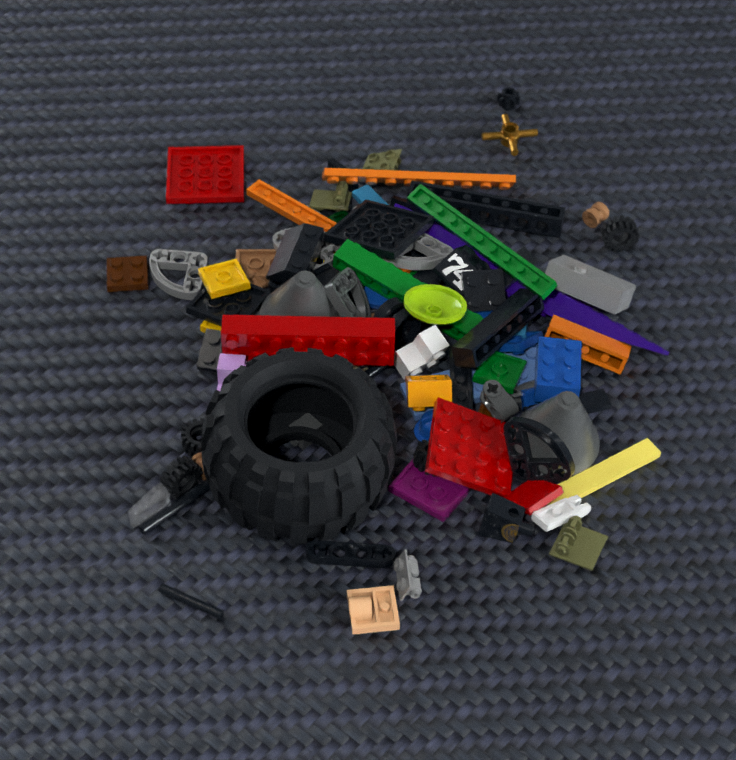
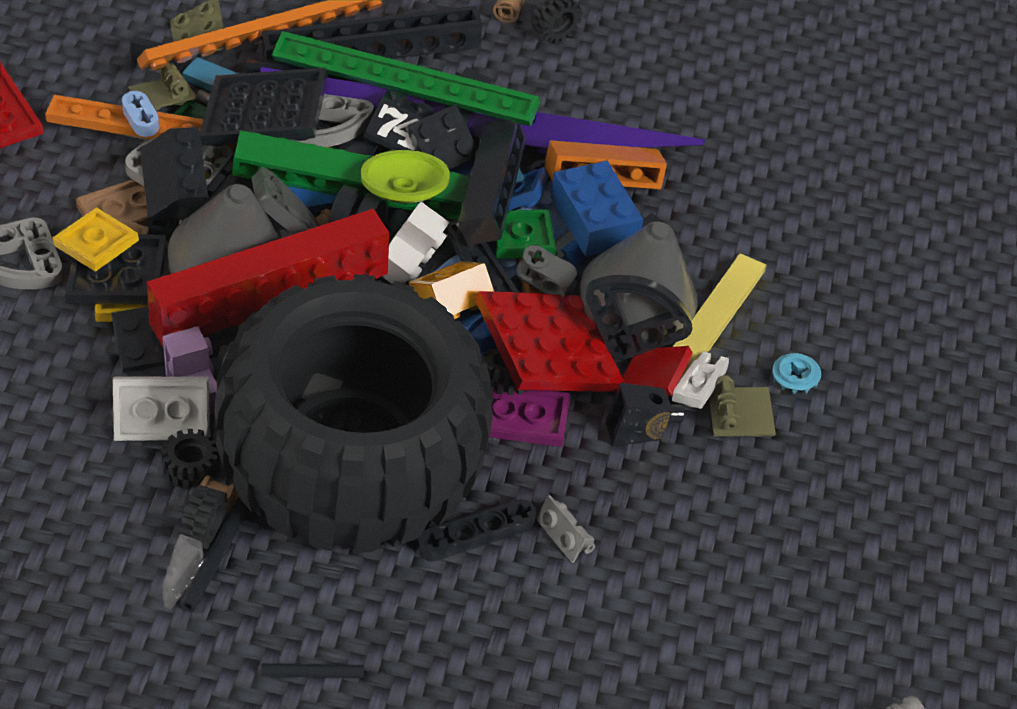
camera: 30 degrees left, 0 degrees up
light nougat plate [347,585,400,635] -> none
light grey brick [545,255,636,315] -> none
none -> white tile [113,377,210,441]
none -> light blue beam [122,91,159,137]
none -> medium azure gear [772,353,821,394]

